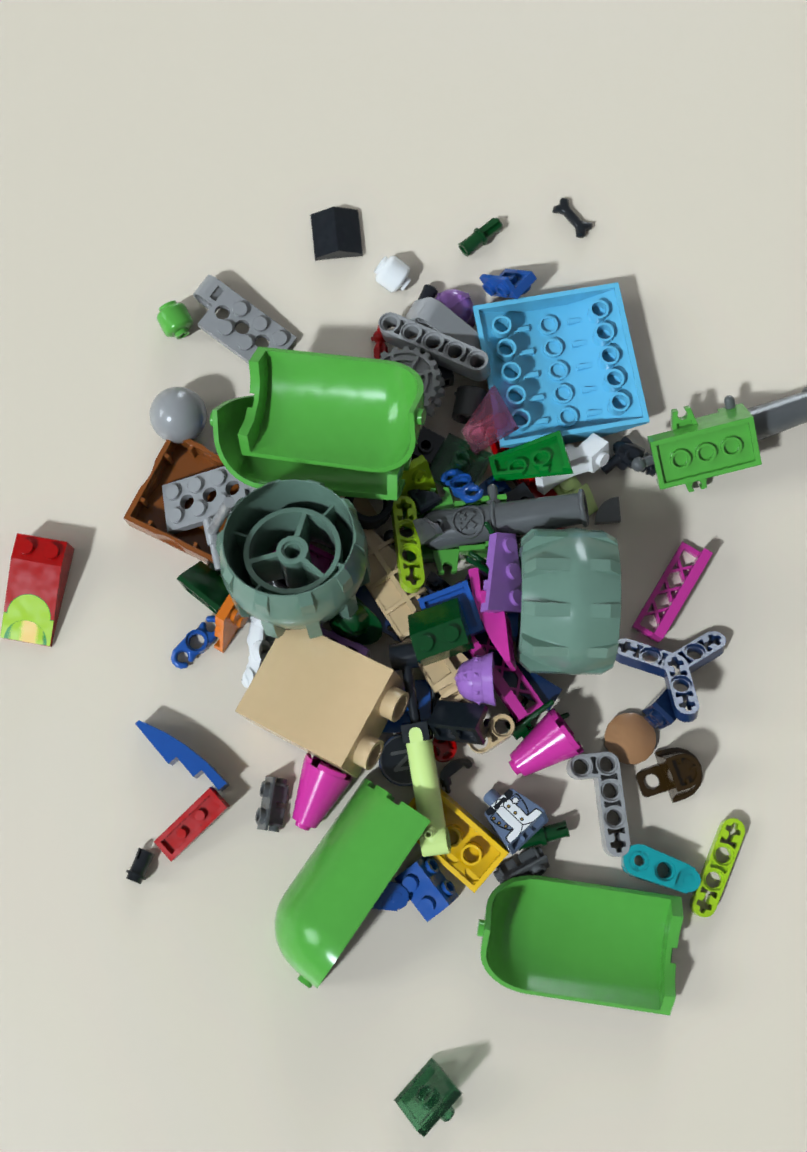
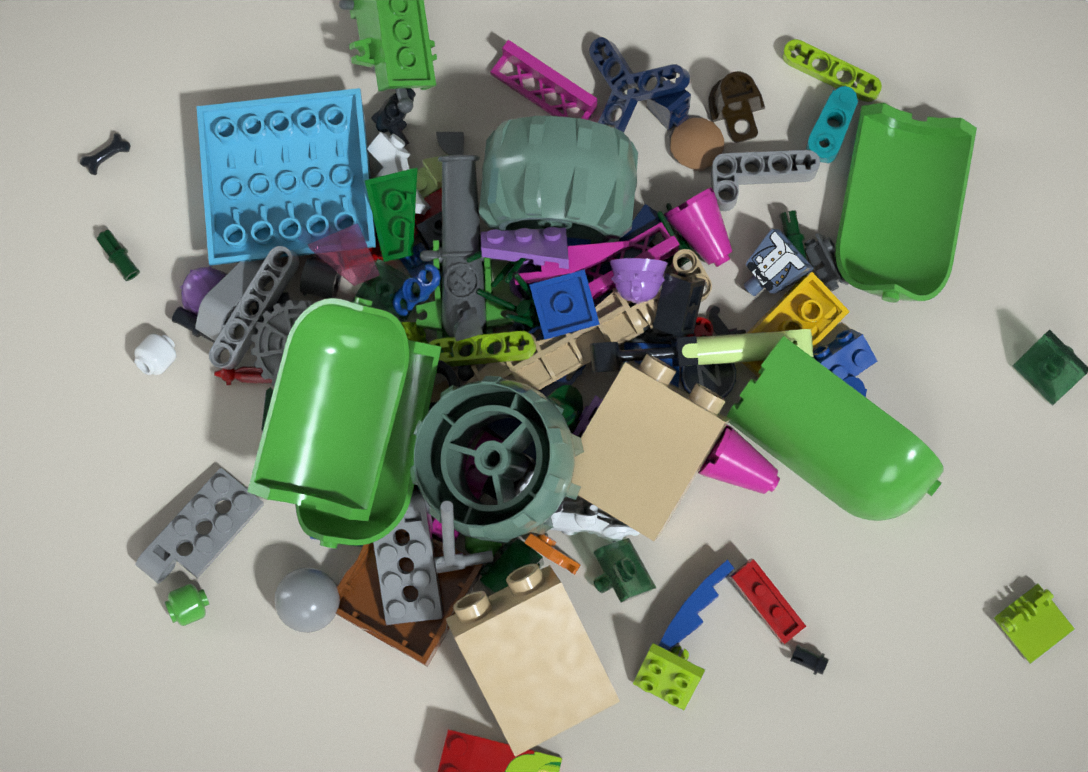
camera: 80 degrees left, 0 degrees up
blue piece [171,615,218,669] -> none
dark grey hinge [255,777,289,832] -> none
black slope [310,206,363,260] -> none
black tile [407,489,443,515] -> none
dark green slope [408,597,475,666] -> none
blue bracket [479,269,537,299] -> none
none -> tan brick [446,564,620,757]
none -> dark green plant [476,273,540,328]
none -> clear green tile [593,538,656,603]
none -> lime plate [633,643,705,710]
none -> lime hinge [994,583,1075,664]

